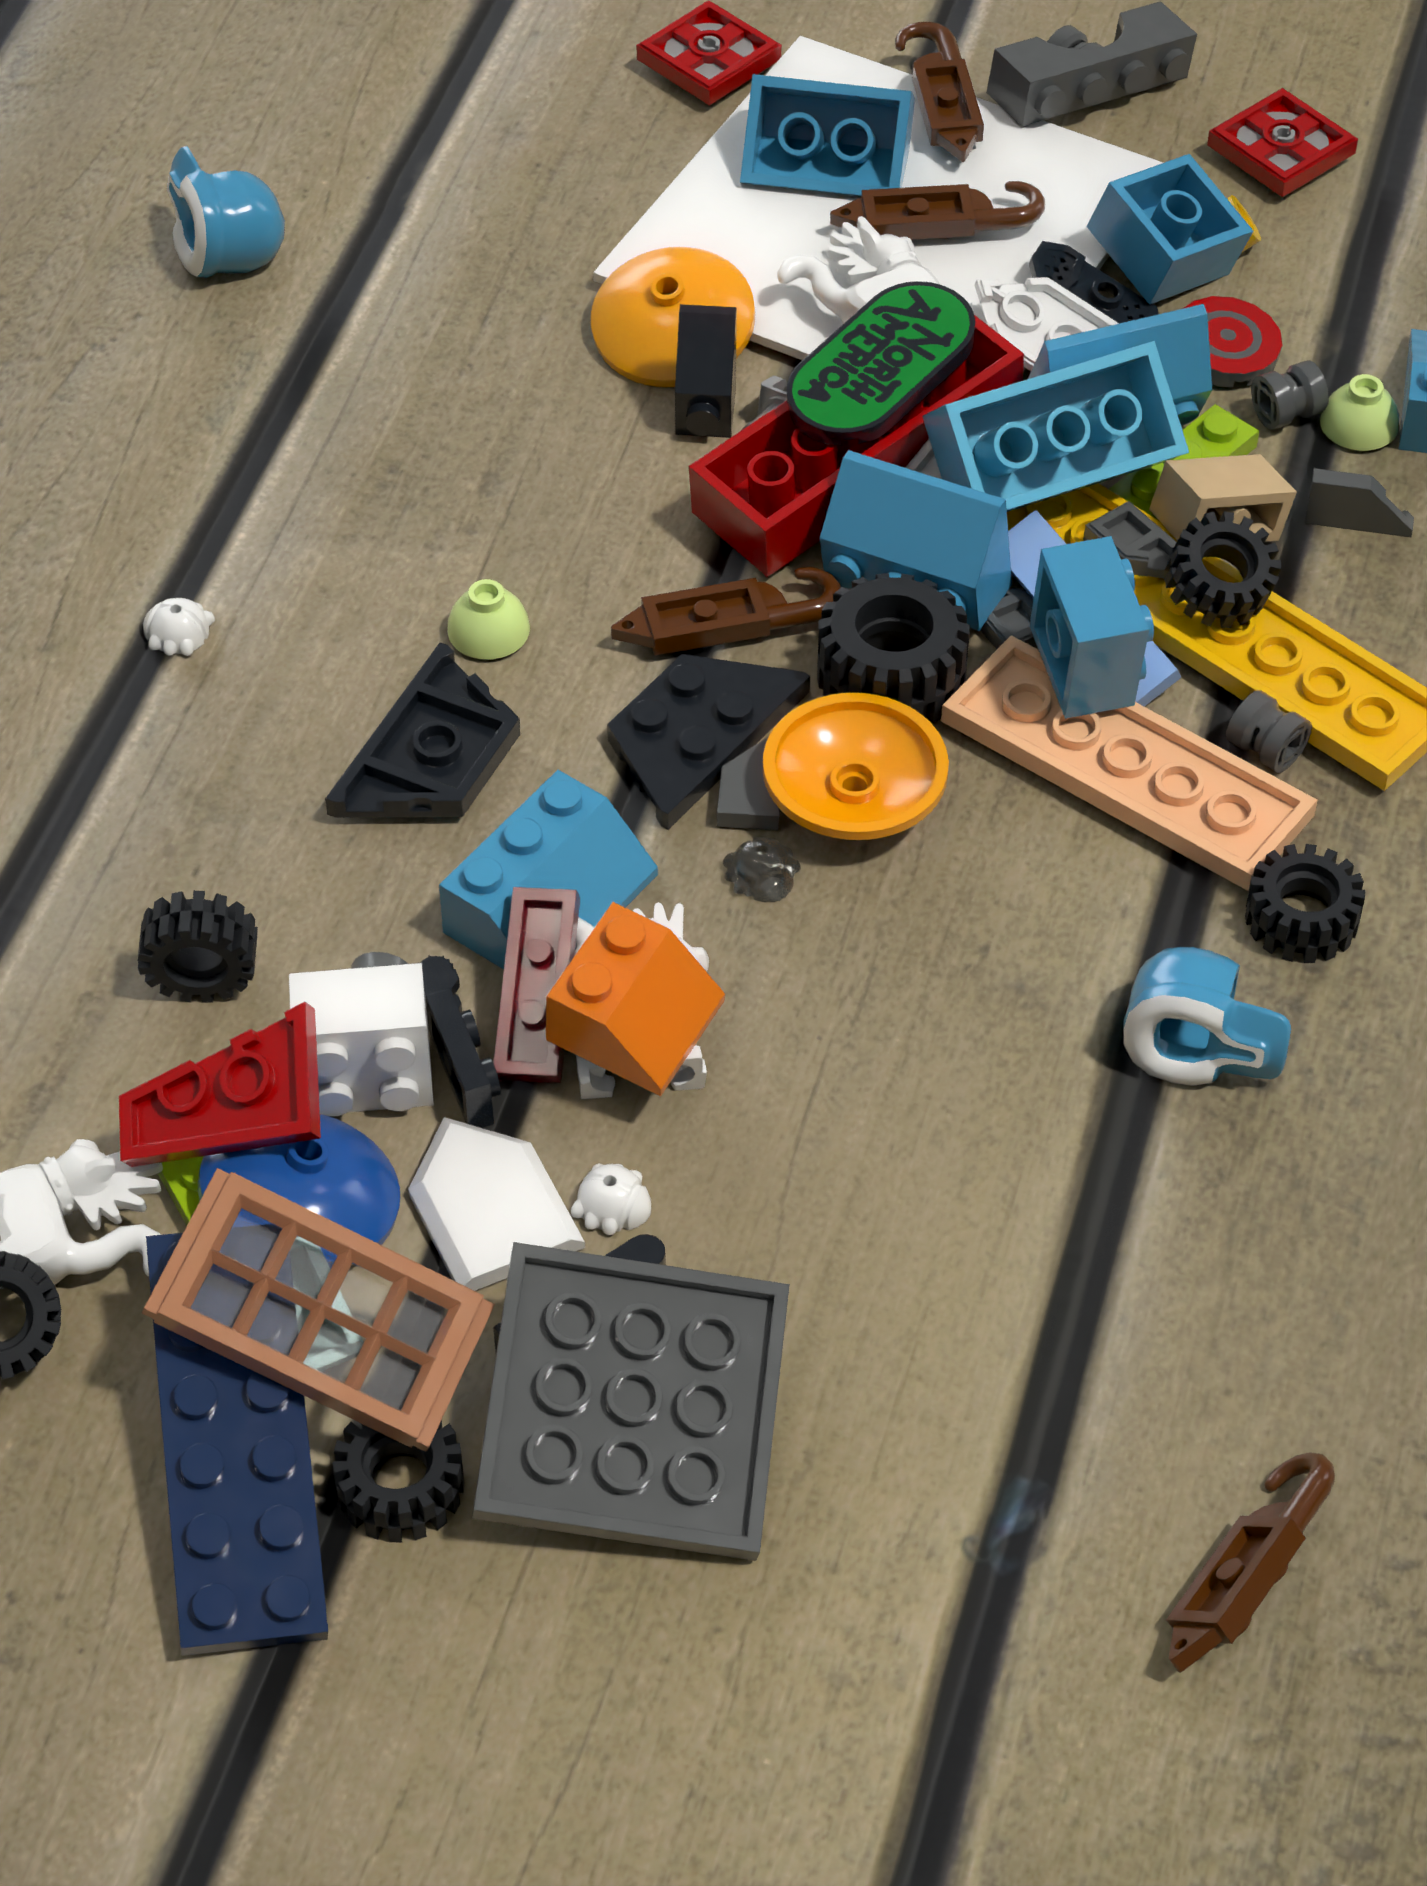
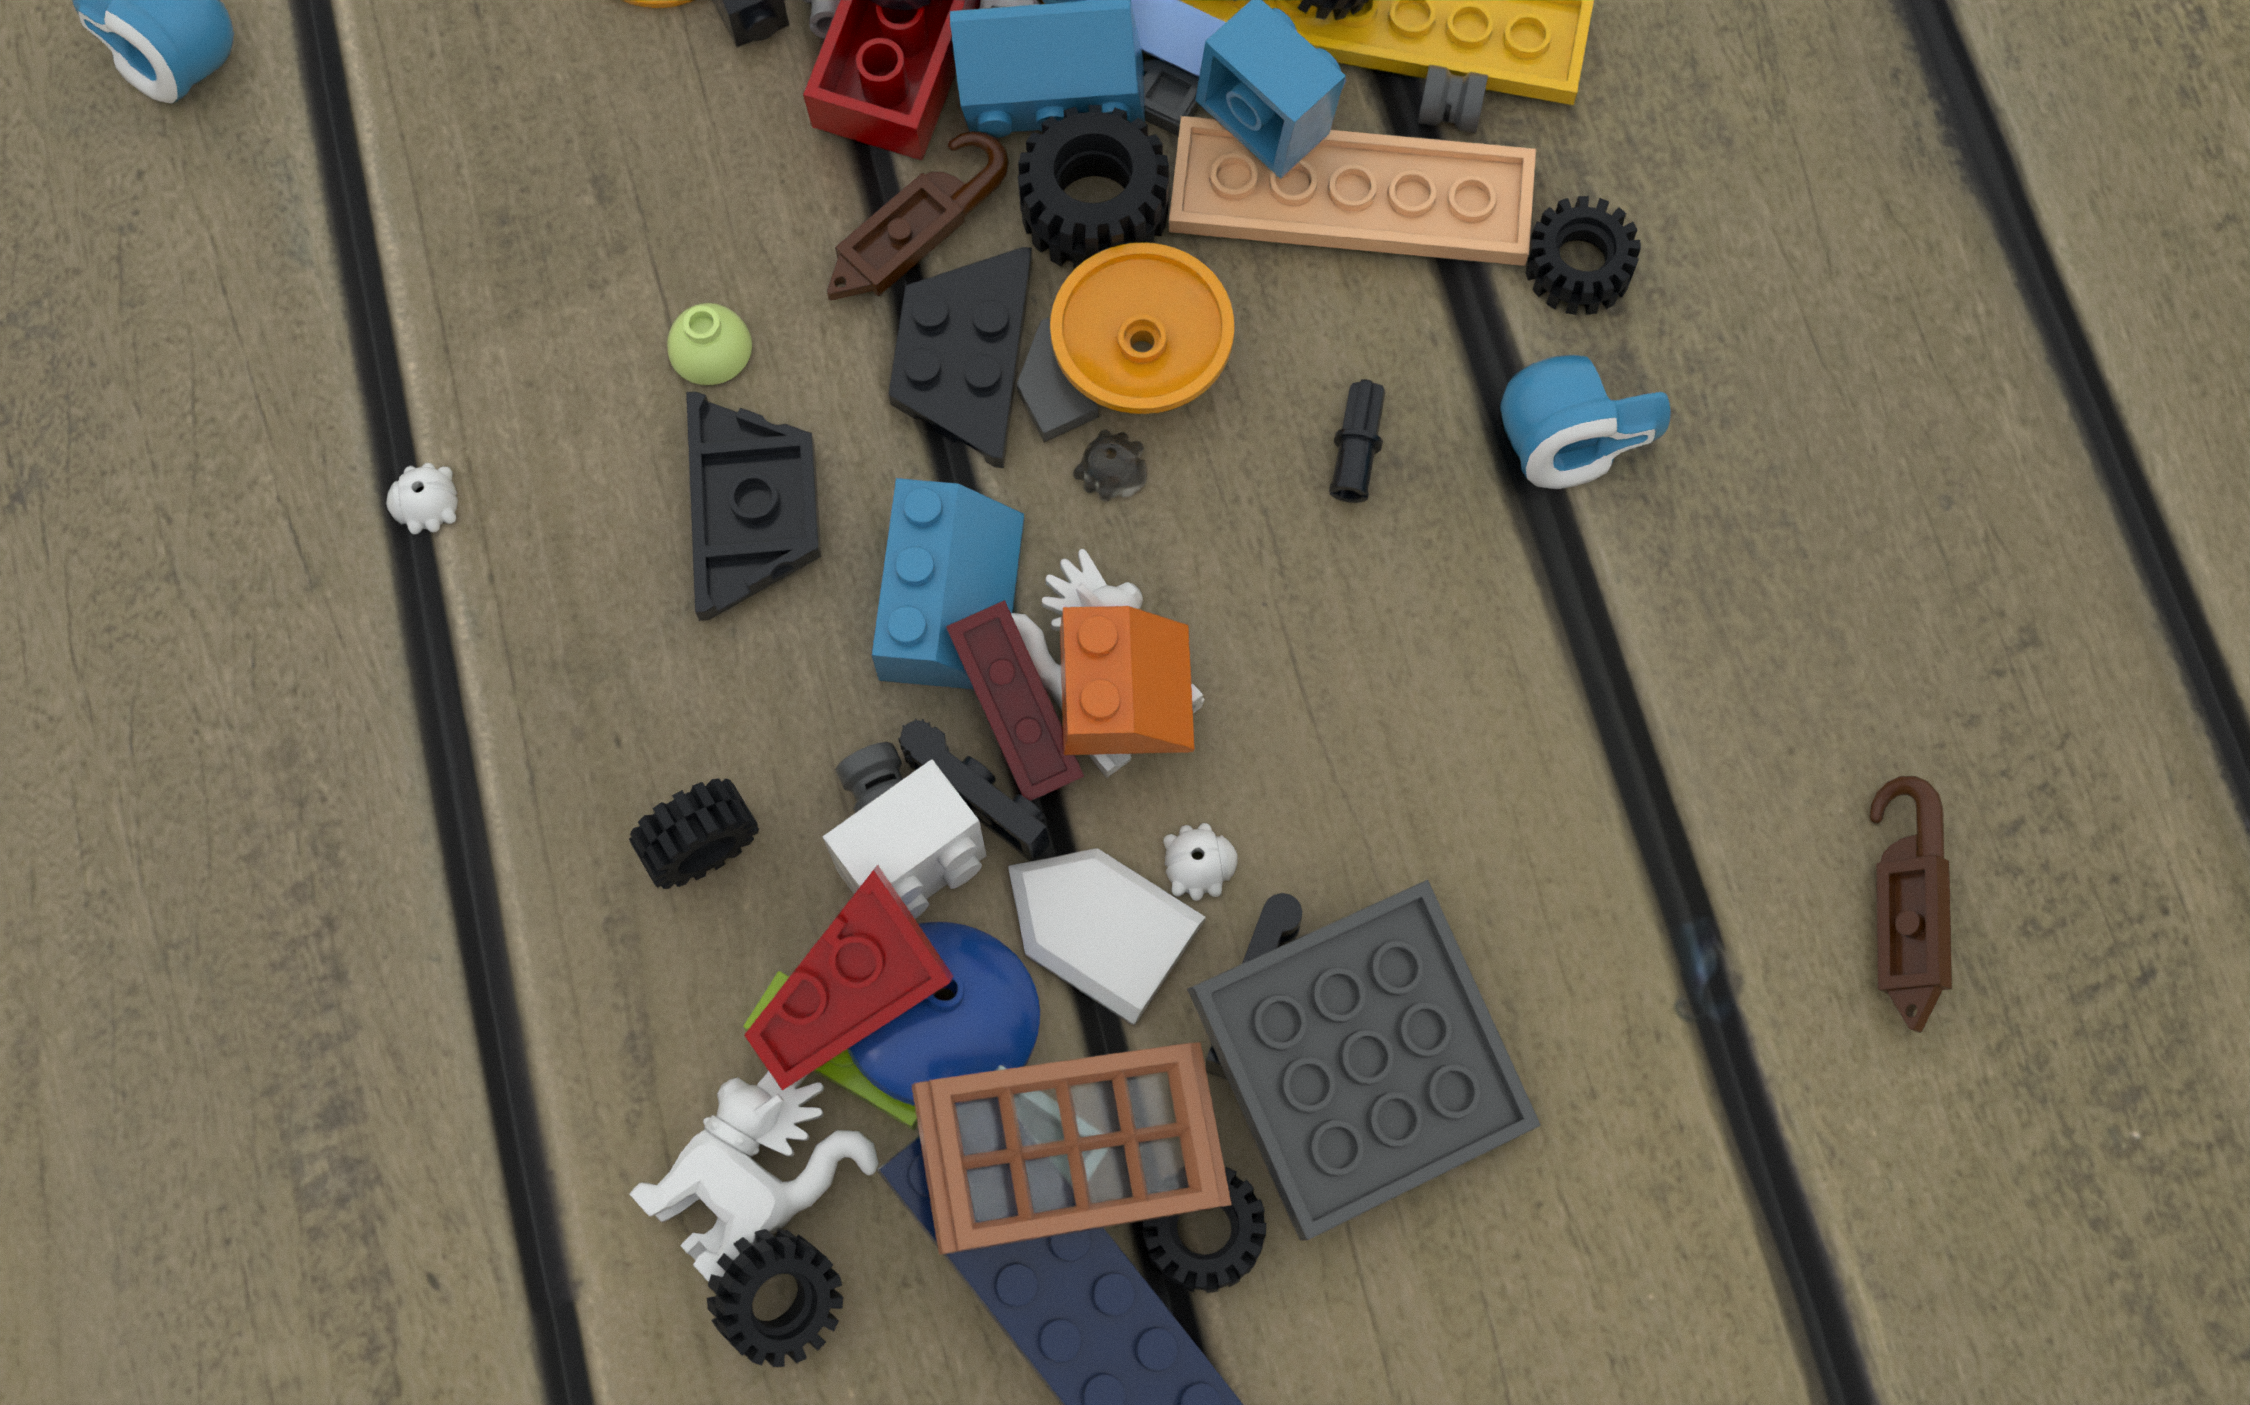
camera: 30 degrees left, 20 degrees up
none -> black axle [1329,379,1386,503]

